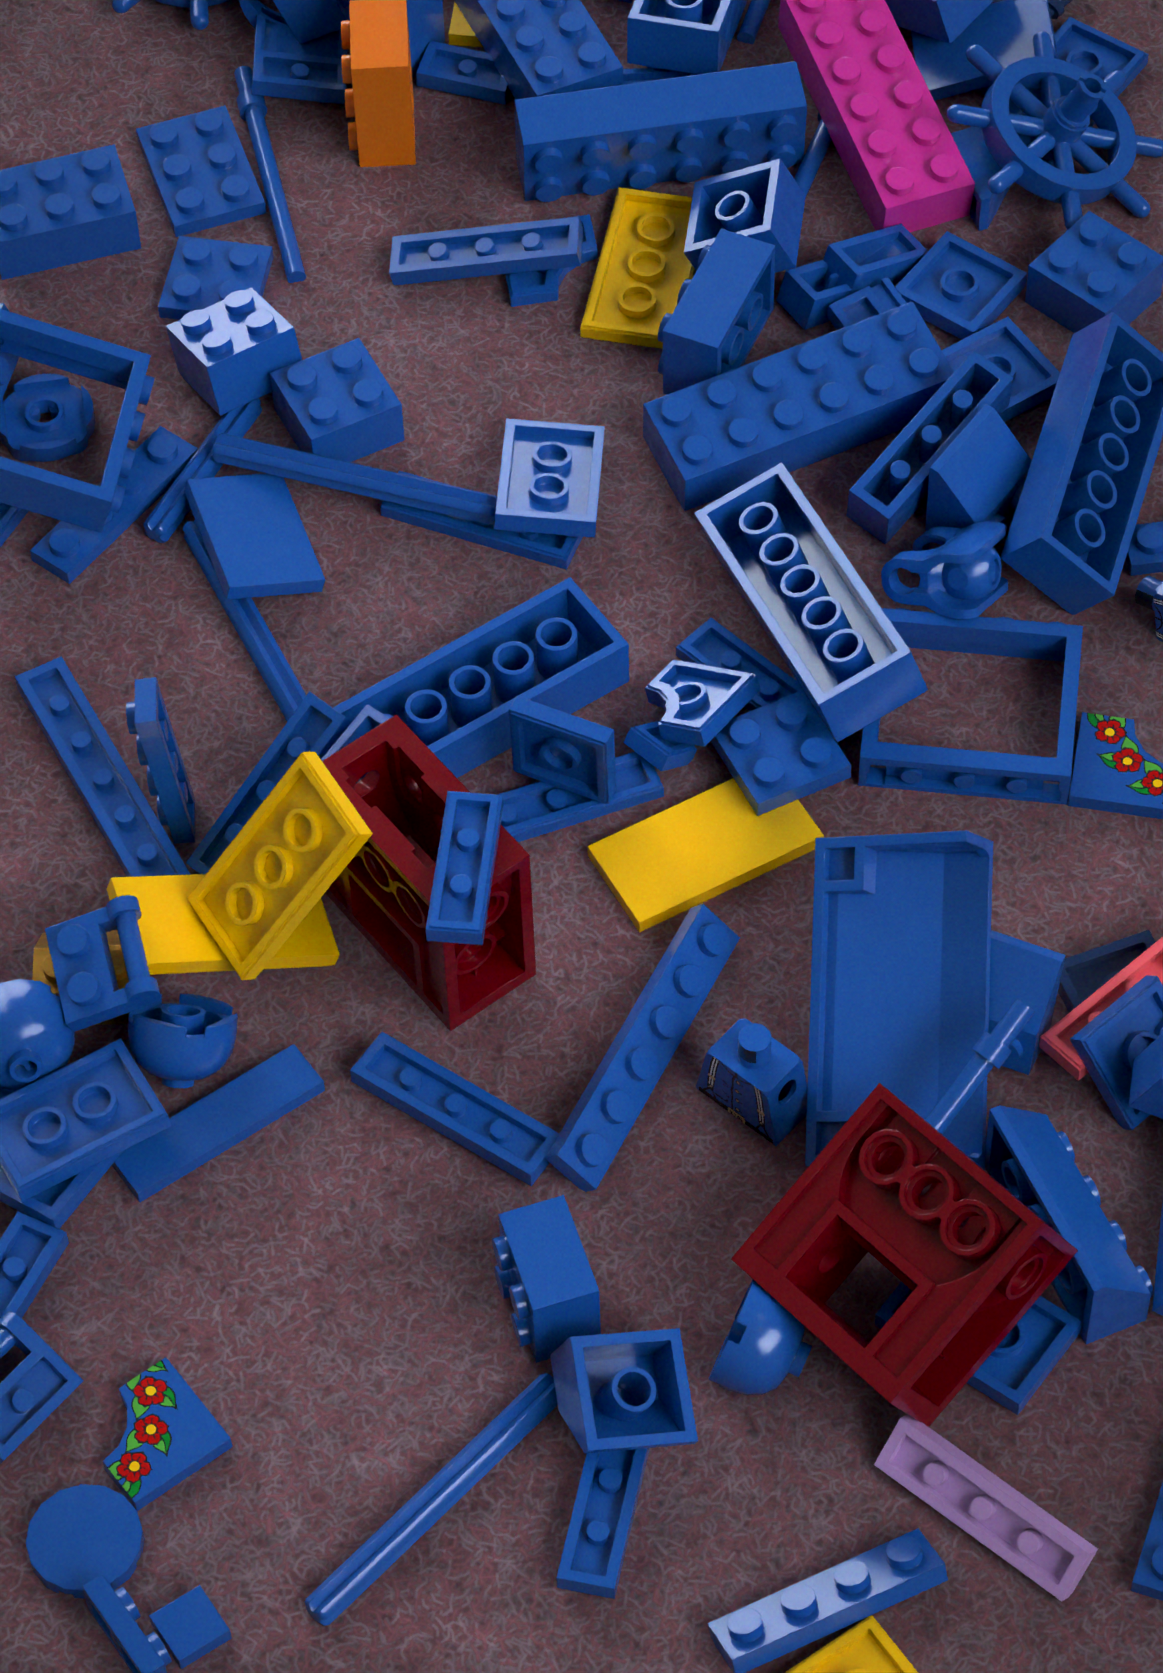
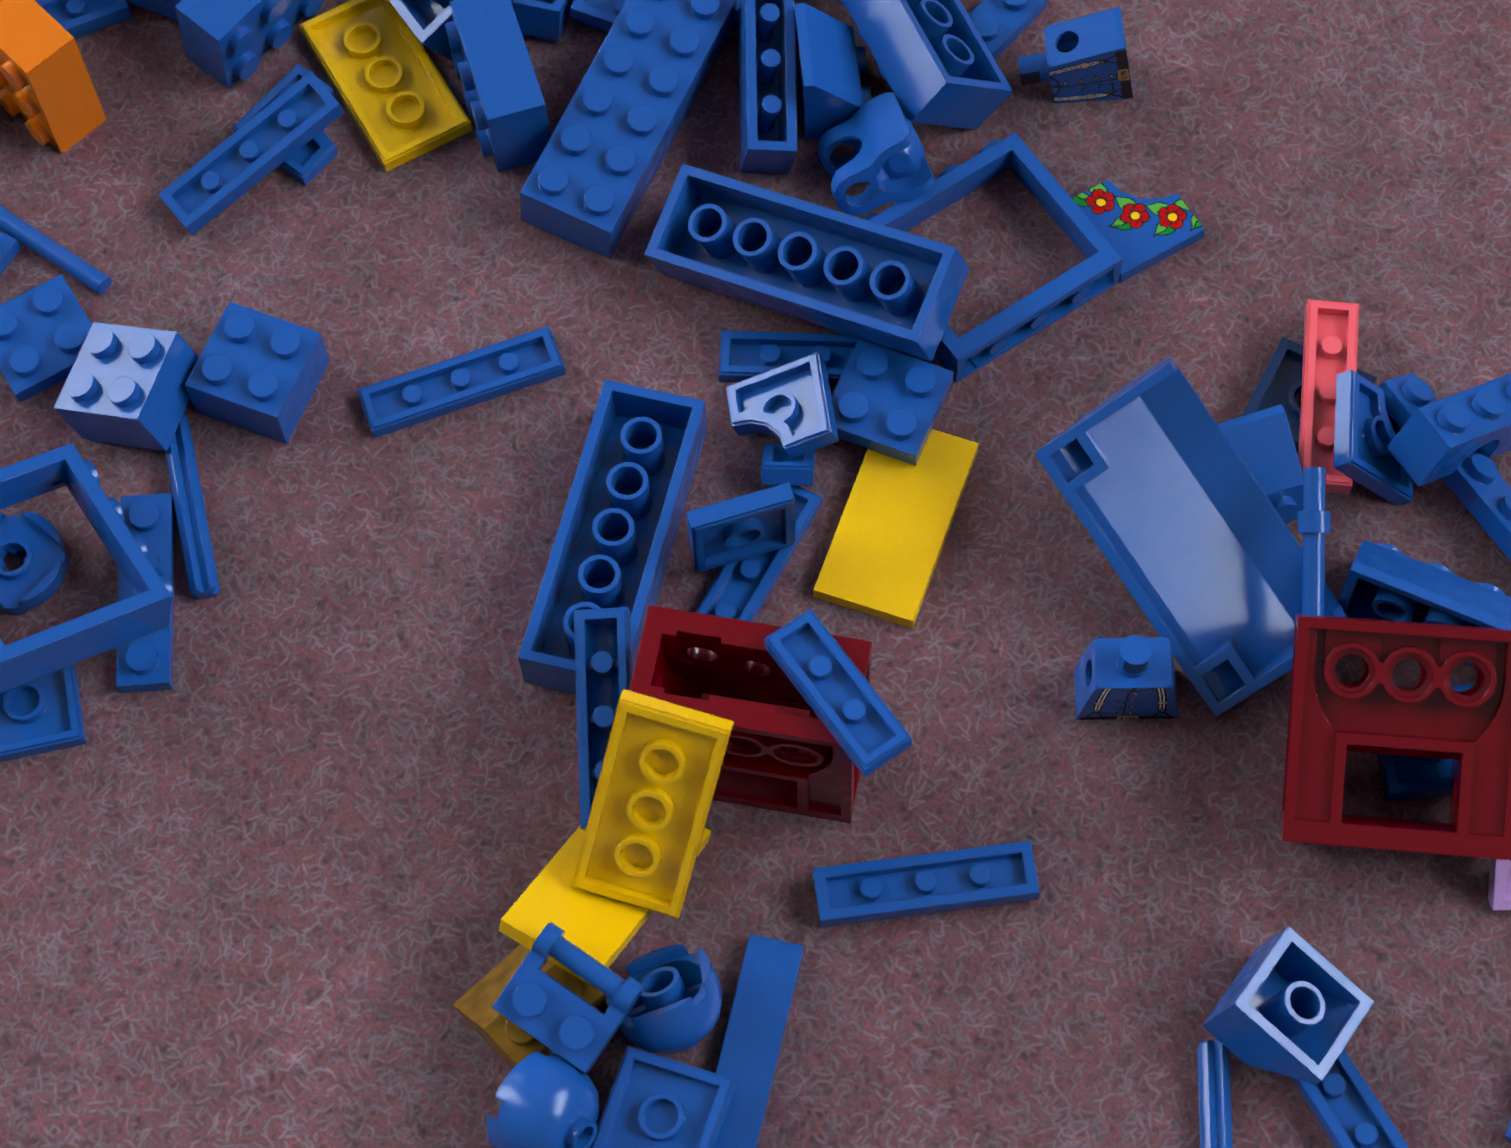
camera: 40 degrees left, 10 degrees up
blue plate [15,656,191,877] -> none
blue plate [126,677,195,843] -> none
blue axle [183,520,306,722] -> none
blue tile [184,474,325,600] -> none
blue plate [186,691,352,874] -> none
blue axle [212,433,497,525] -> none
blue brick [492,1195,601,1363] -> none
plate [494,418,605,538] -> none
blue plate [545,904,740,1192] -> none
blue cylinder [709,1279,812,1395] -> none

